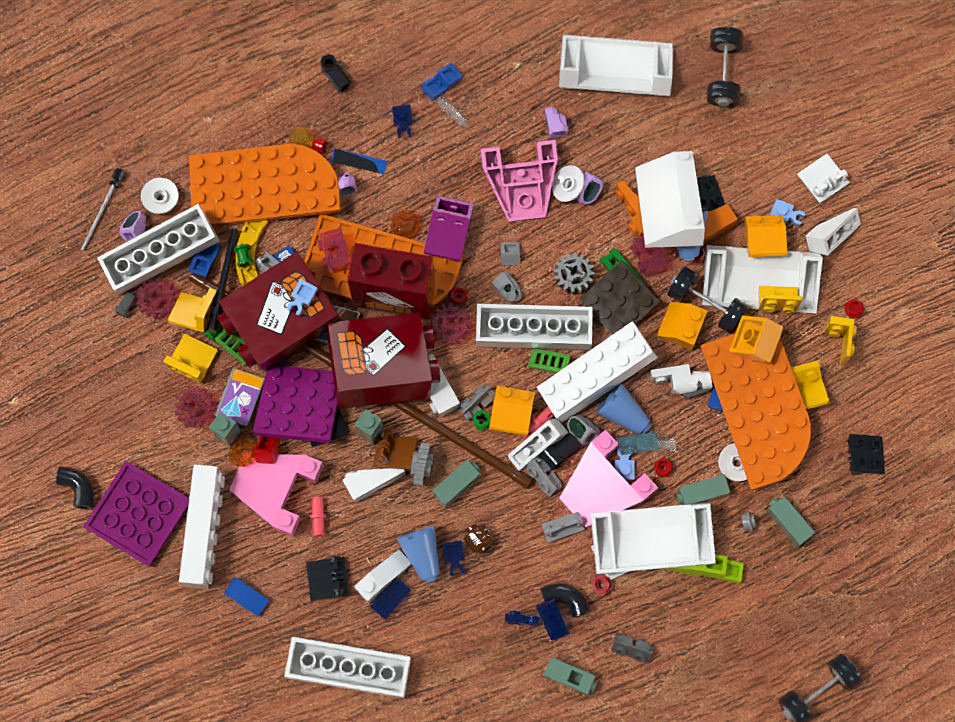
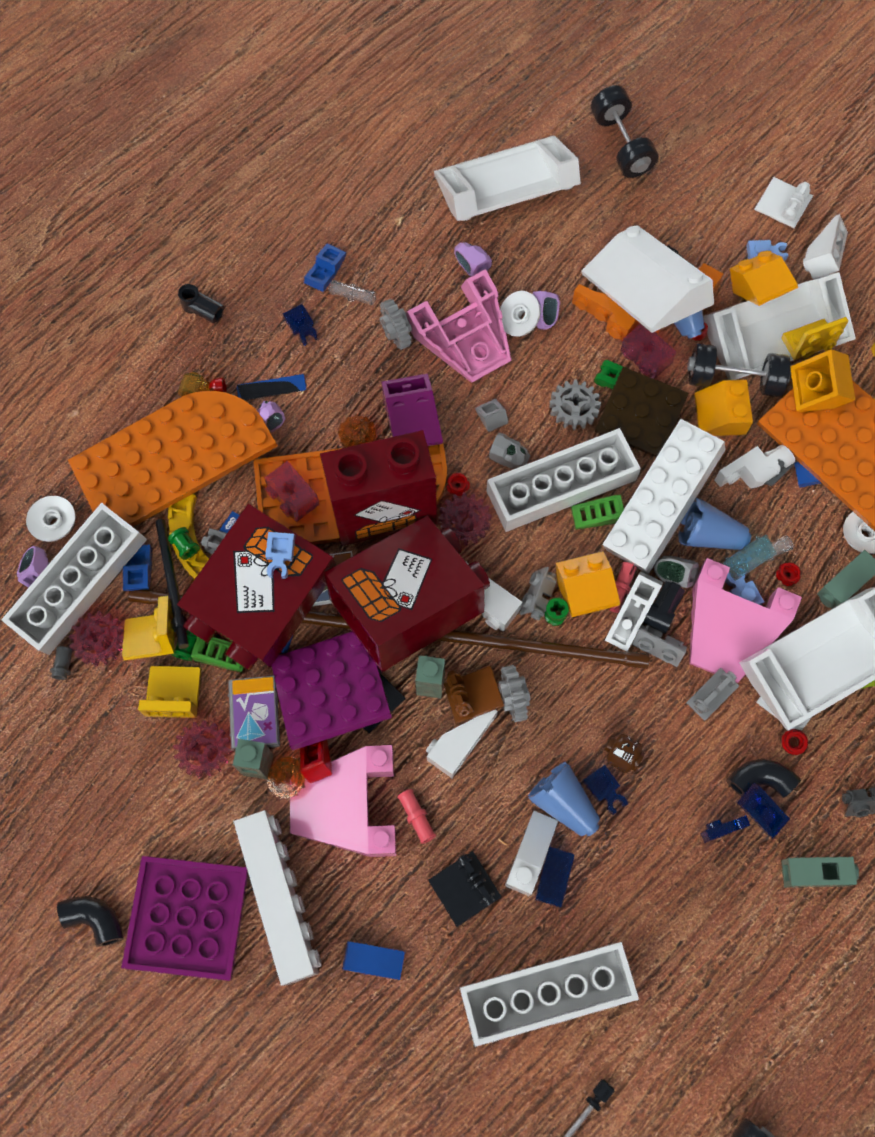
camera: 25 degrees left, 5 degrees down
sand green brick [432,460,480,508] -> none
none -> light grey gear [379,299,412,350]

